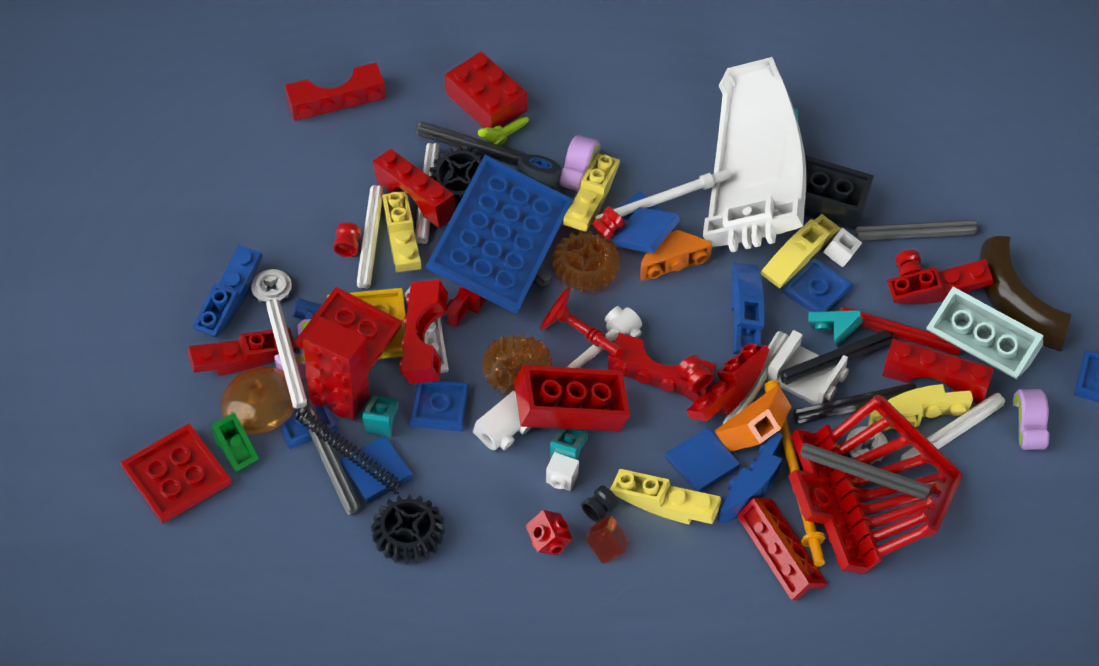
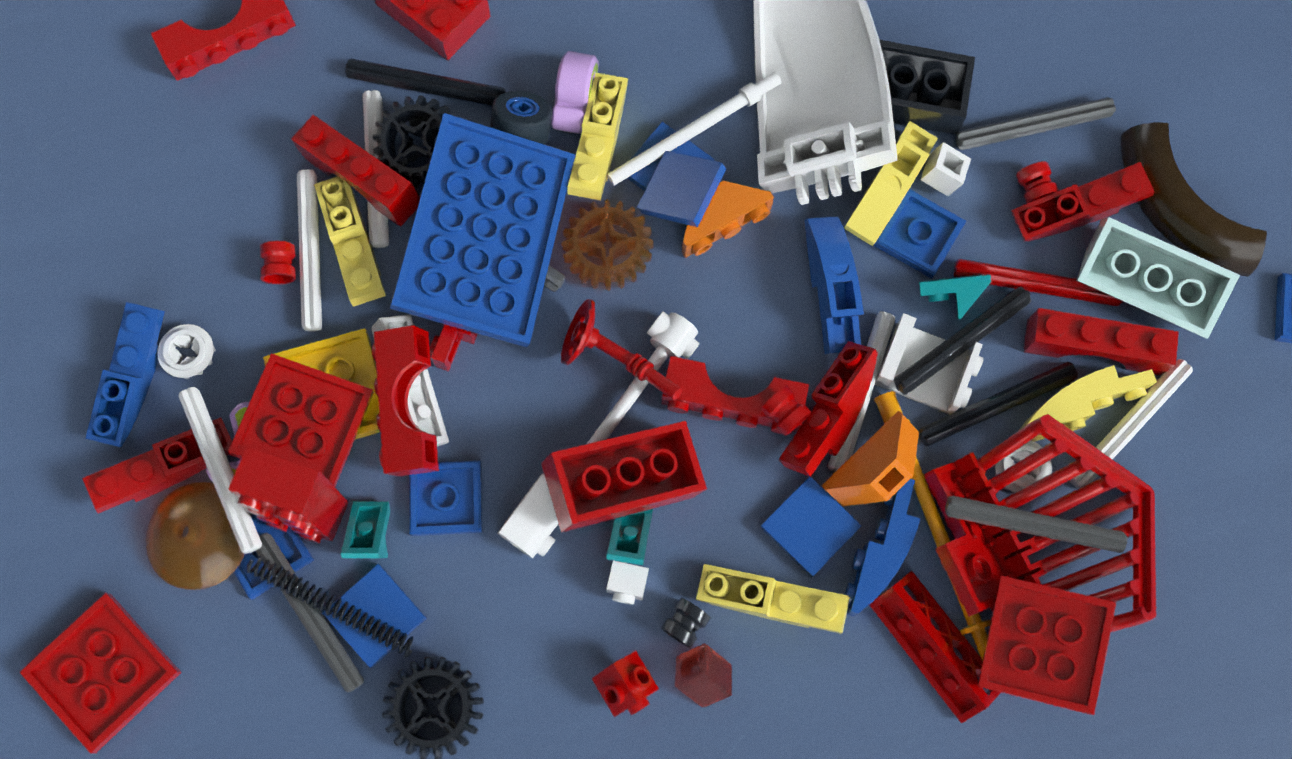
camera: 10 degrees left, 20 degrees up
green slope [211,412,259,472] -> none
blue piece [292,298,322,320] -> none
lime piece [478,117,529,146] -> none
clear orange gear [482,333,552,394] -> none
red wheel [591,206,626,241] -> none
lavender animal [1013,389,1049,450] -> none
none -> red plate [977,576,1117,715]

